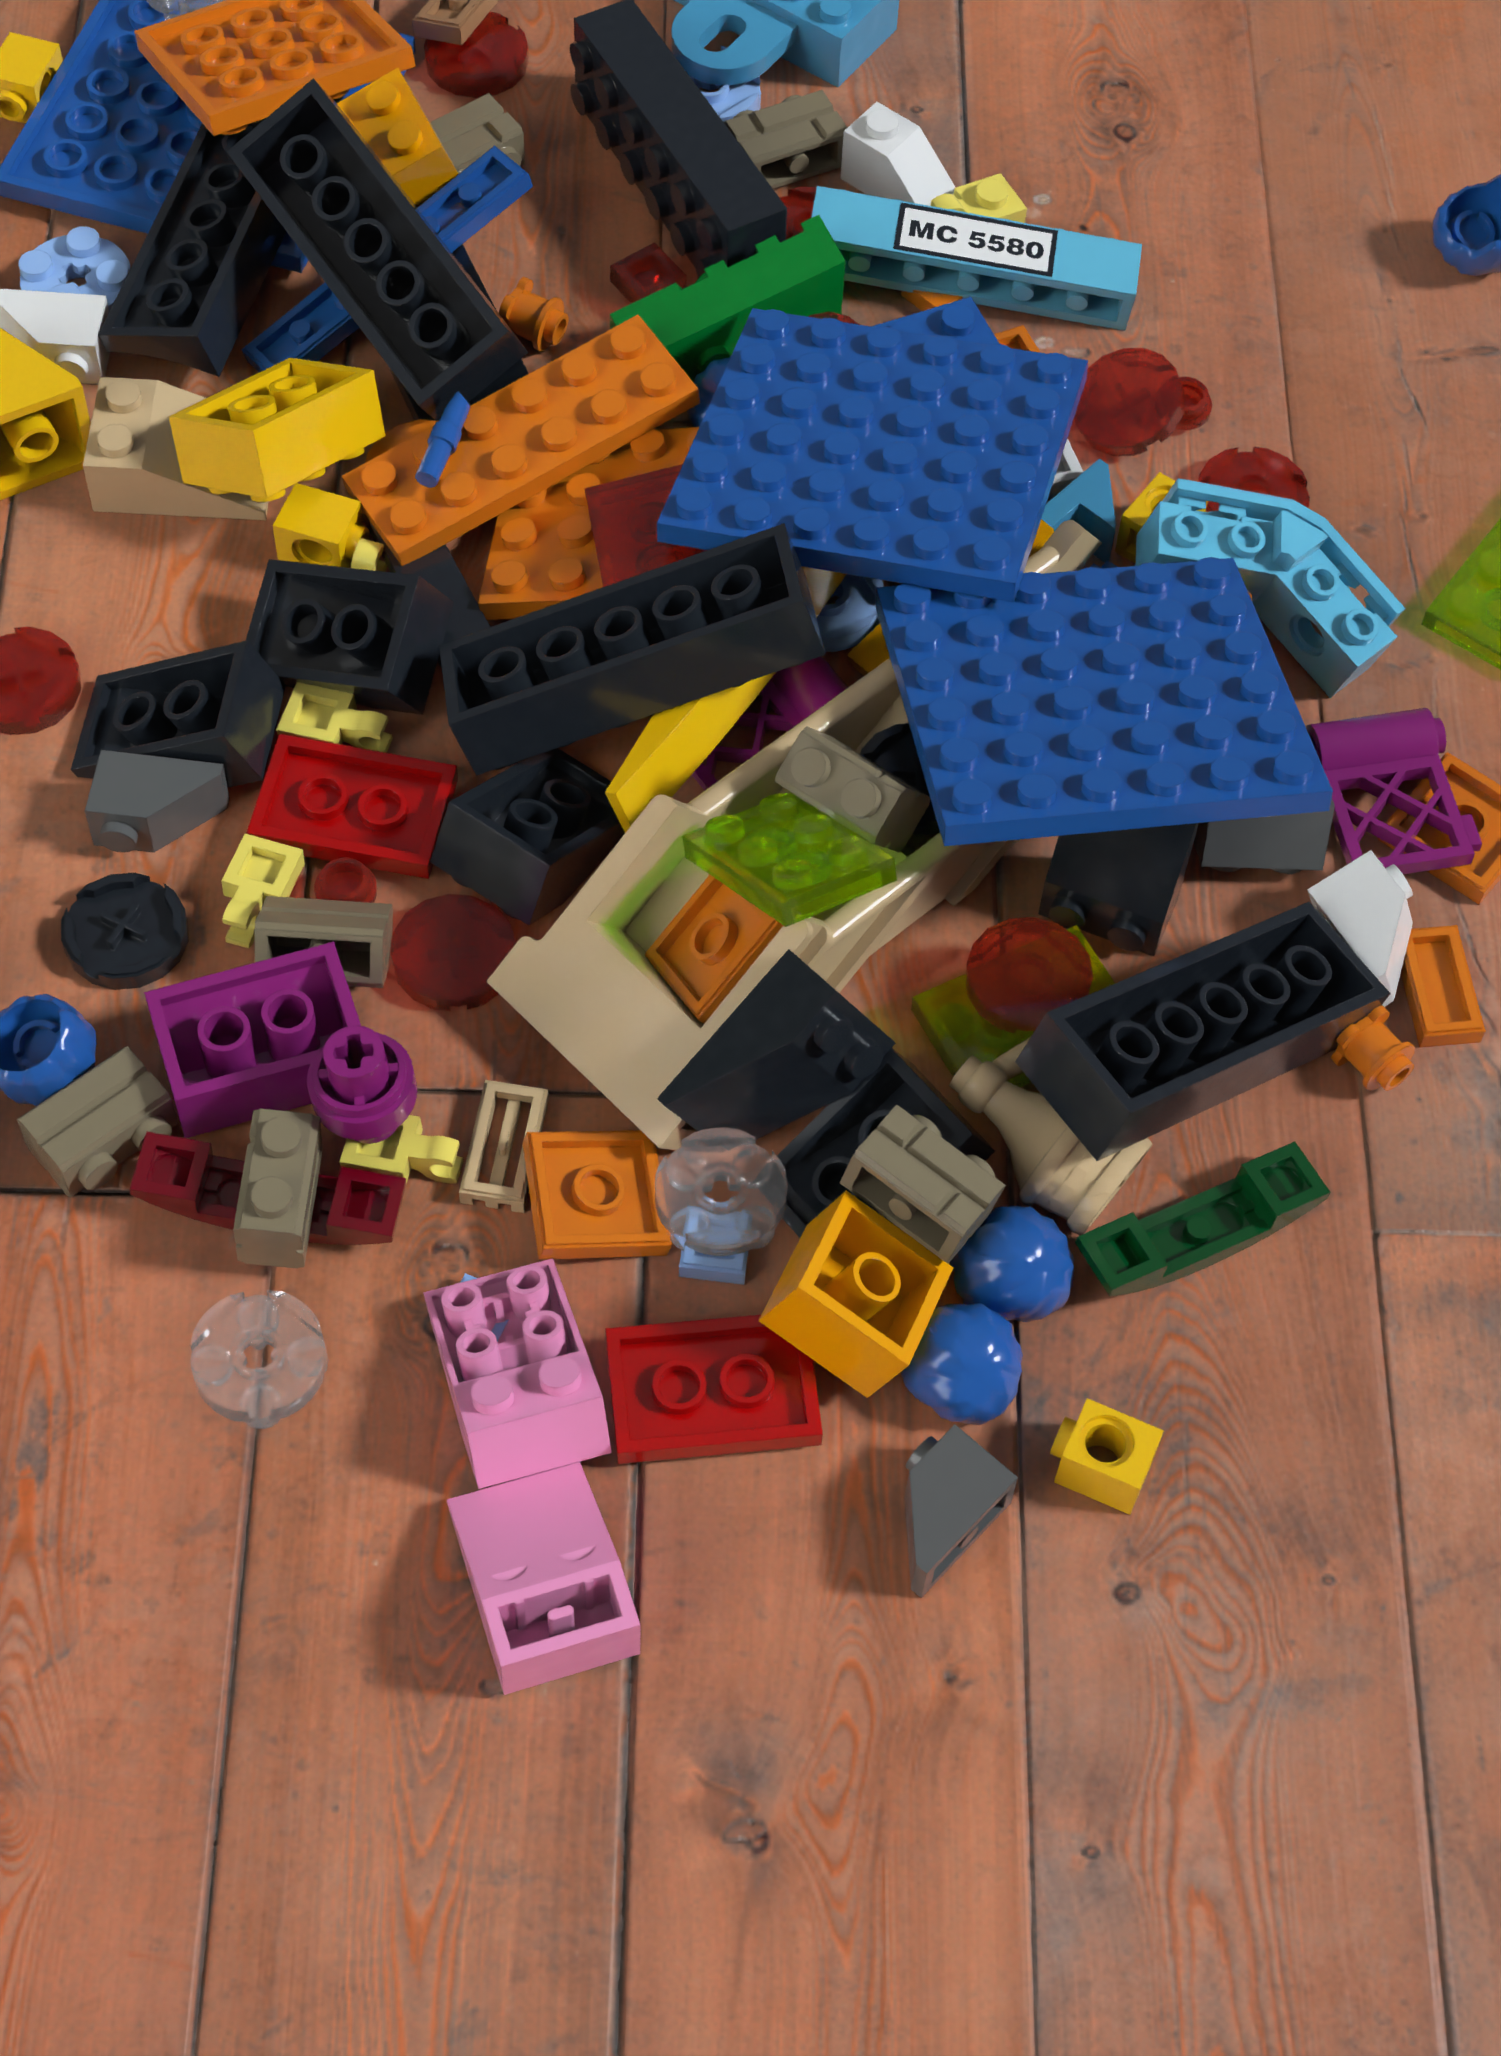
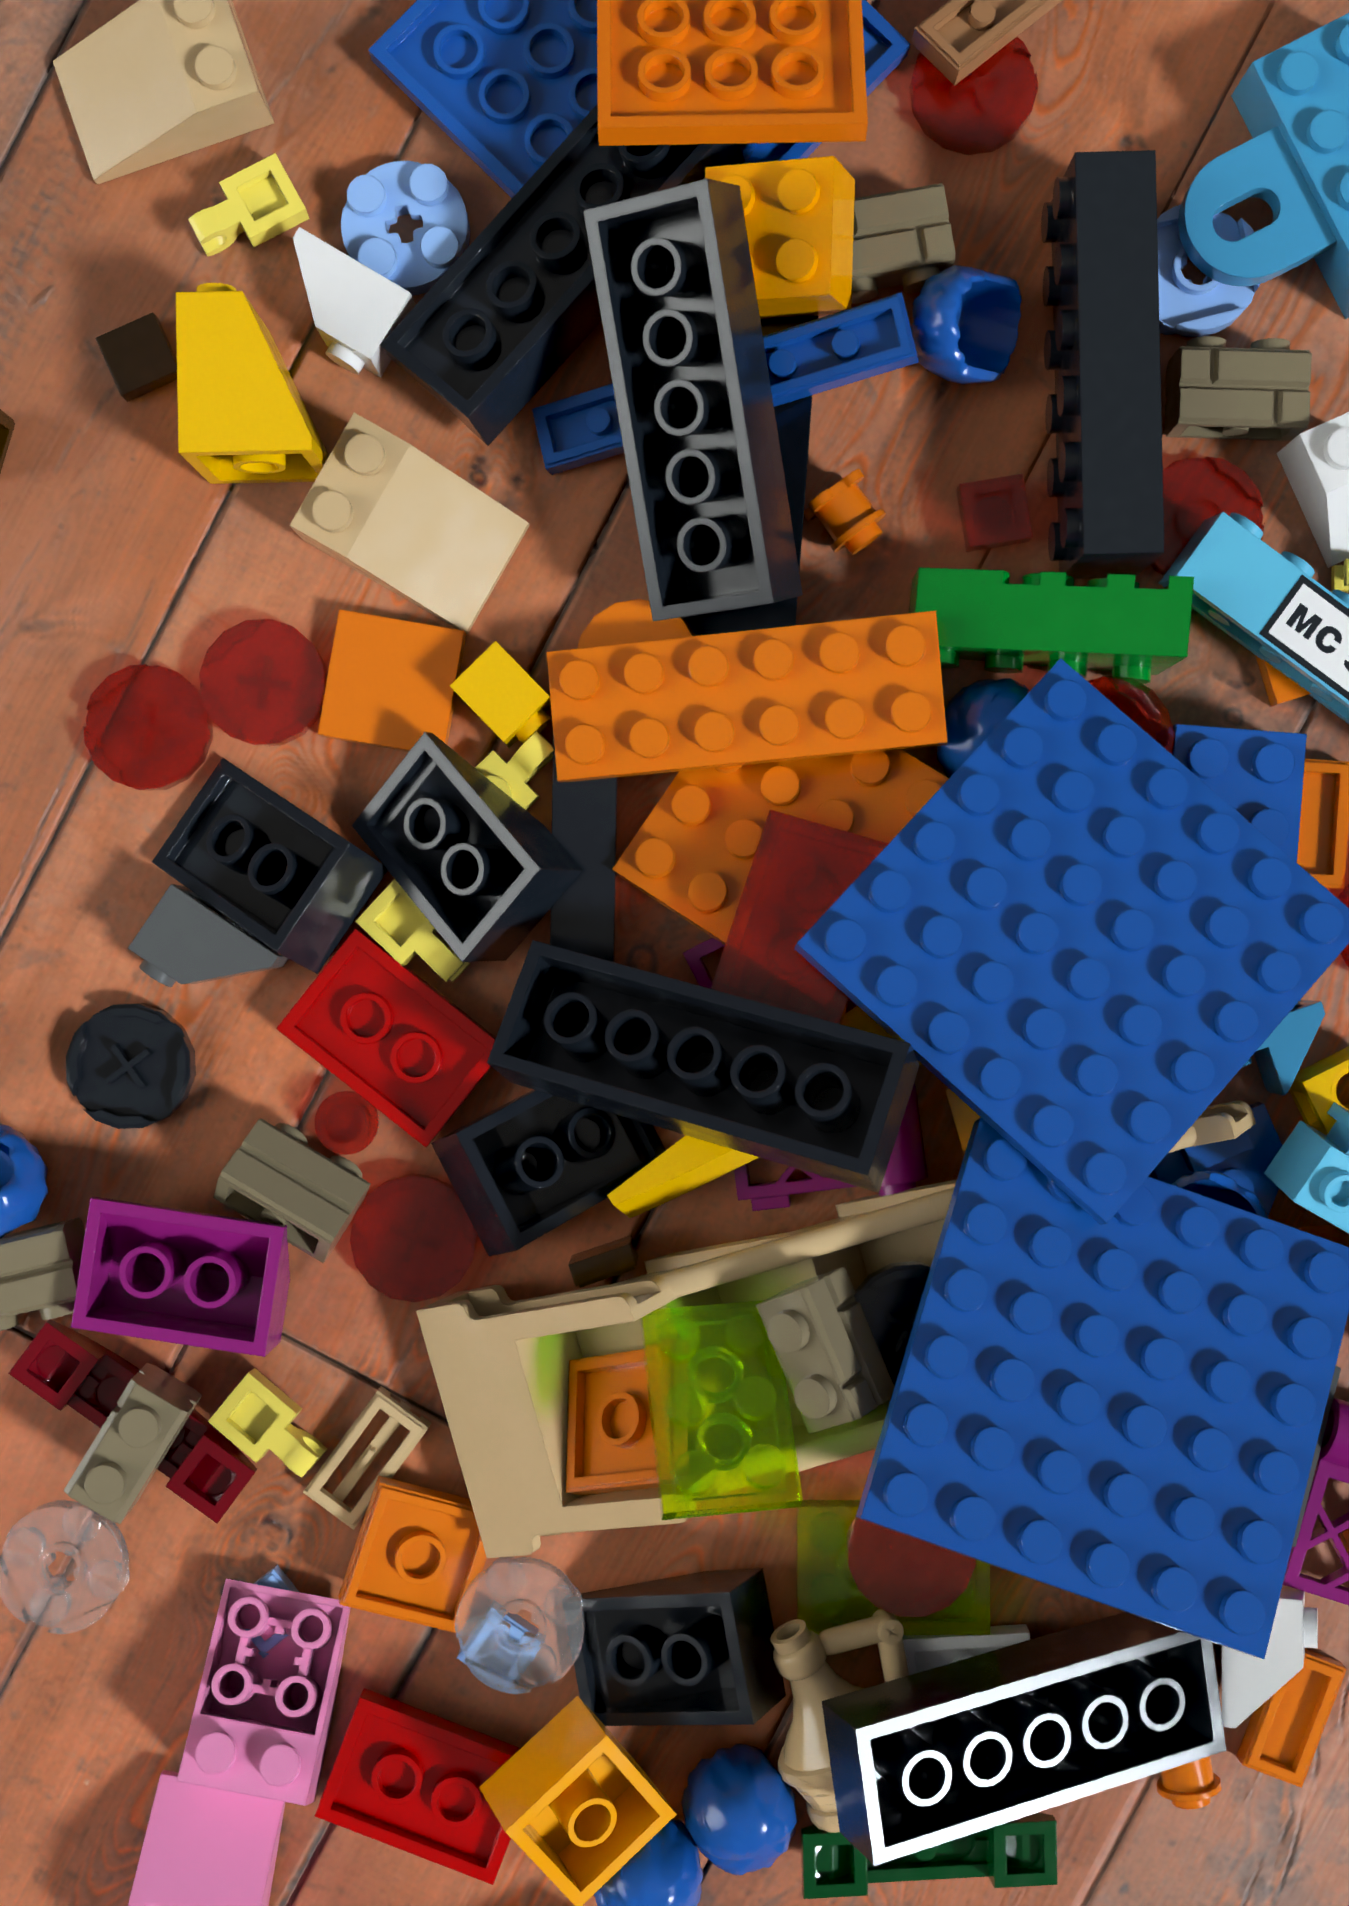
camera: 25 degrees right, 30 degrees up
yellow brick [169,358,386,502] -> none
light yellow plate [221,834,305,948] -> none
magenta piece [307,1025,417,1144] -> none
blue piece [415,391,470,488] -> none
black slope [657,949,896,1153] -> none
dark tan brick [840,1105,1006,1264] -> none
none -> clear red tile [199,619,328,746]
none -> orange tile [318,609,466,752]
none -> blue hair [911,265,1022,384]

